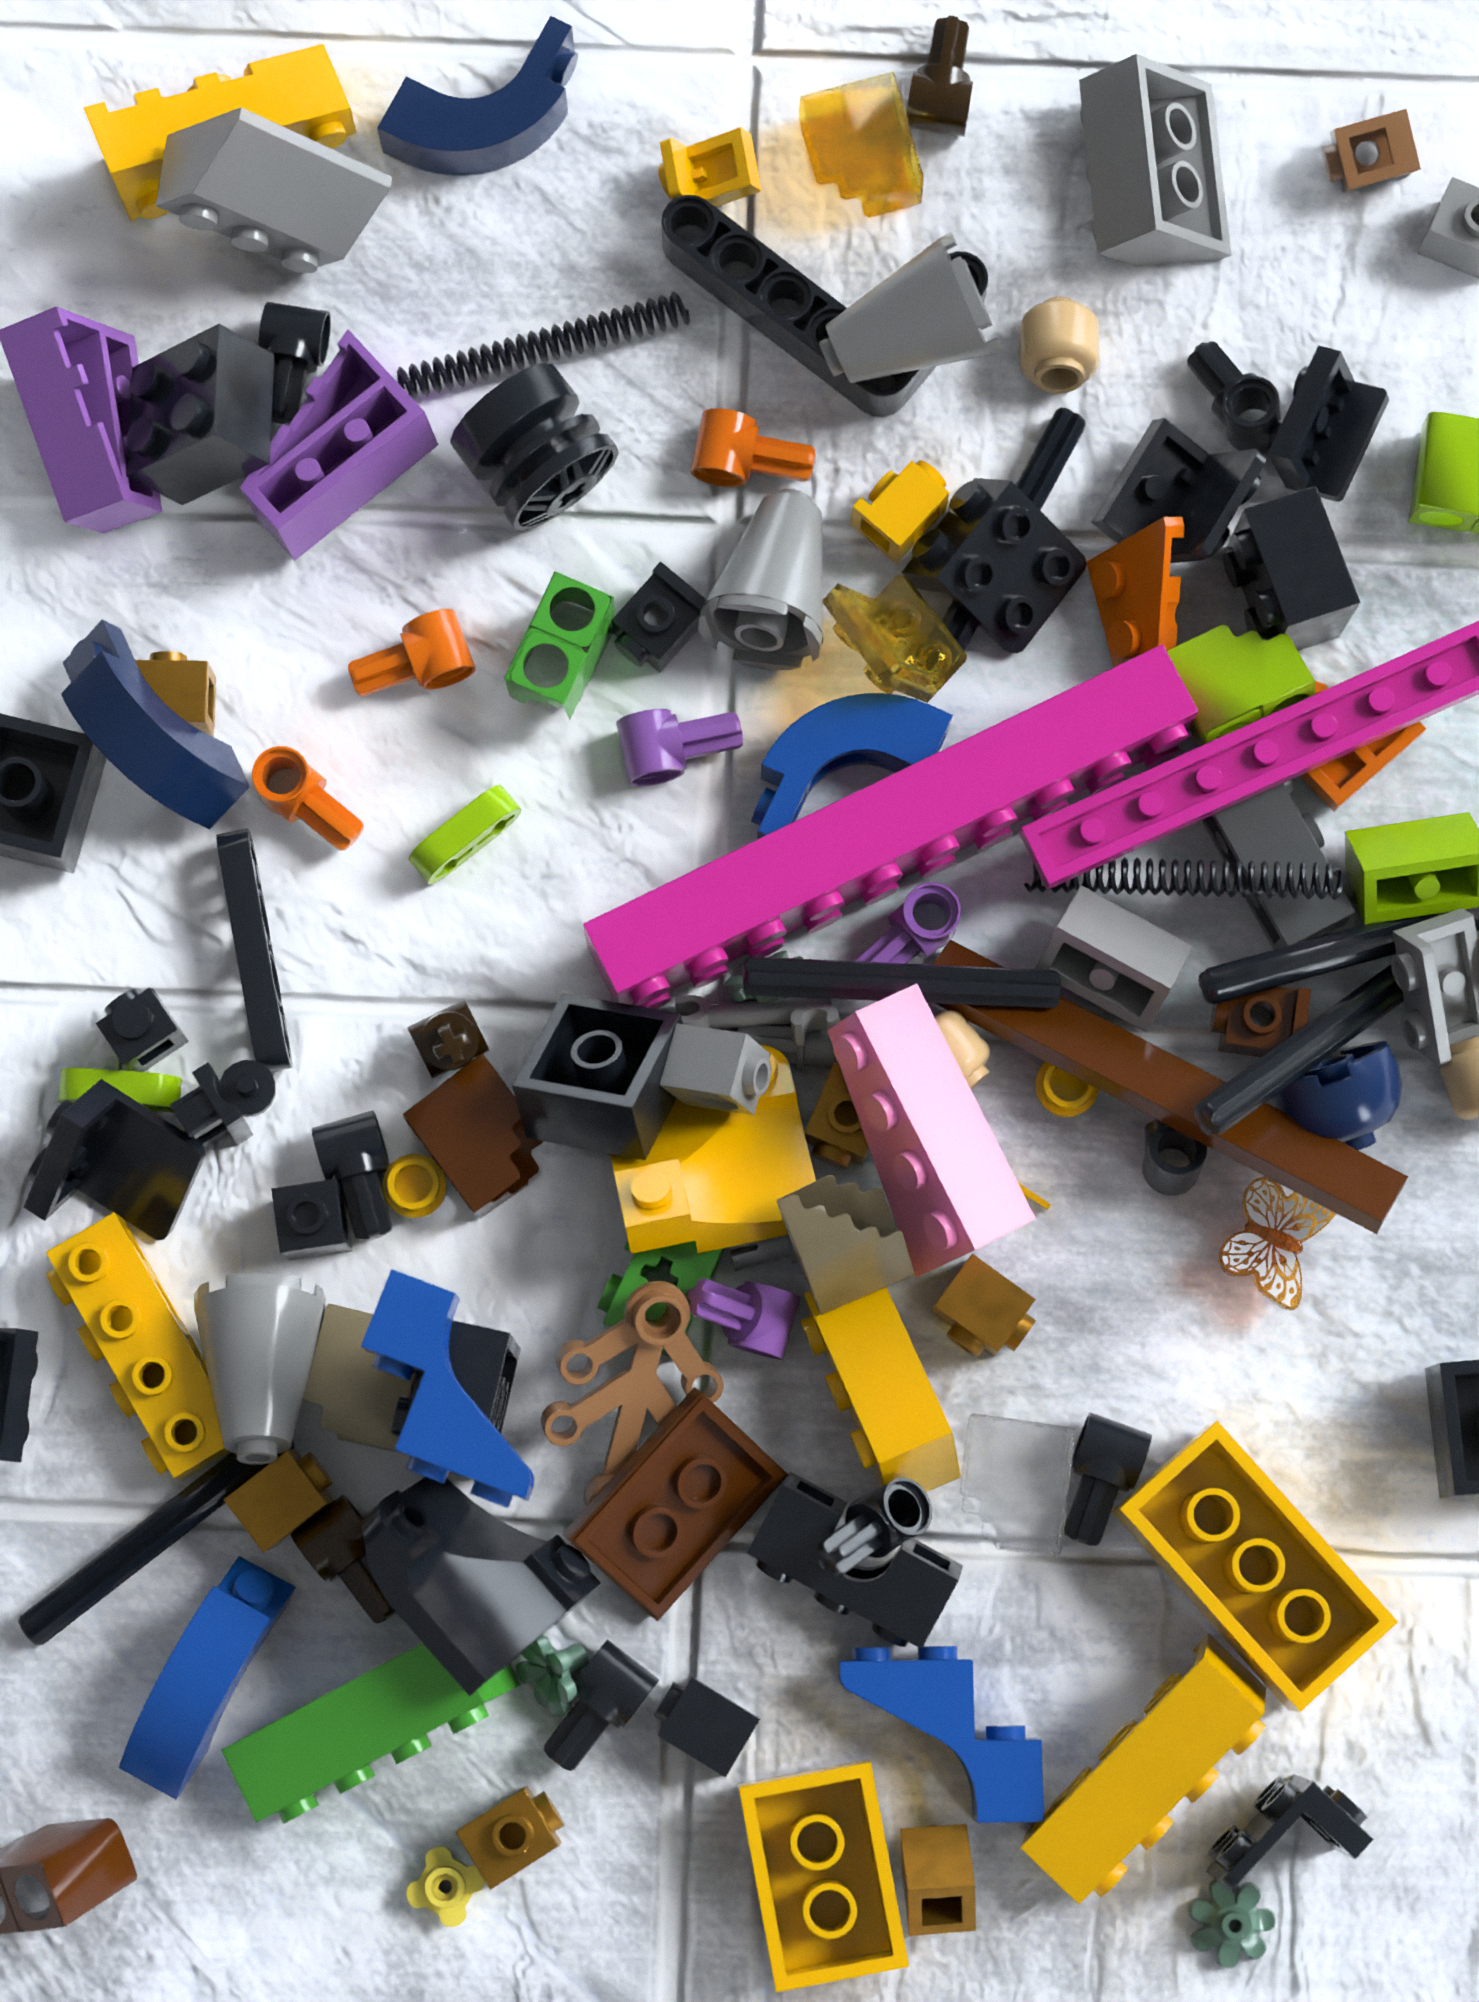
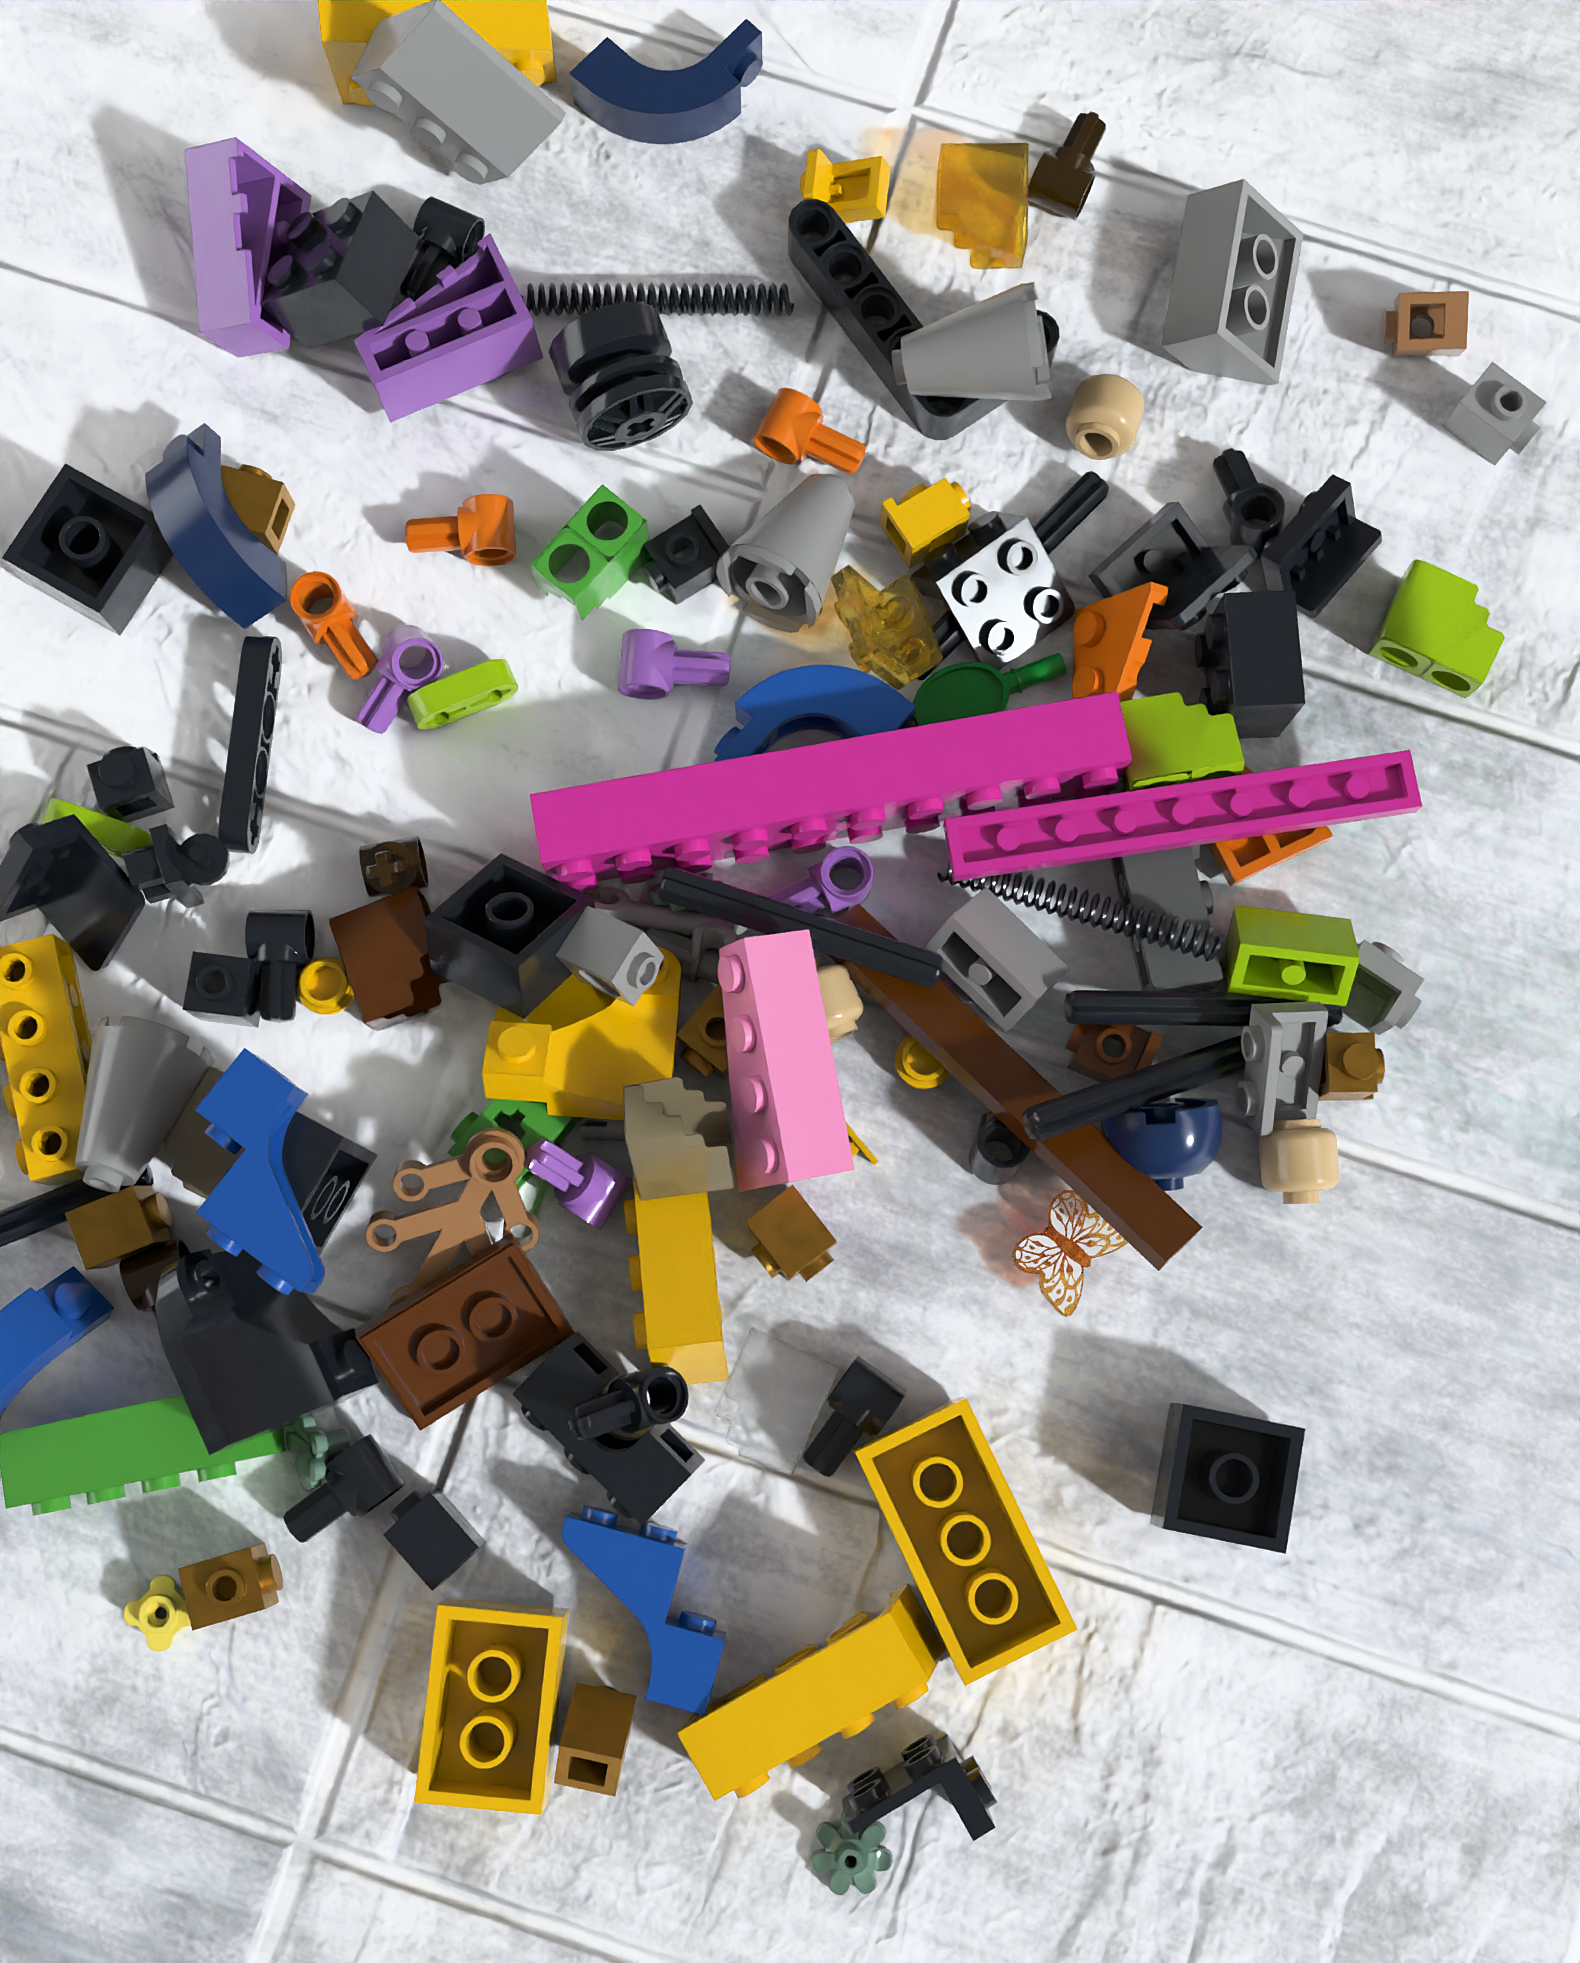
camera: 15 degrees right, 0 degrees up
none -> medium lavender axle [356,625,444,734]
none -> green piece [912,653,1067,726]

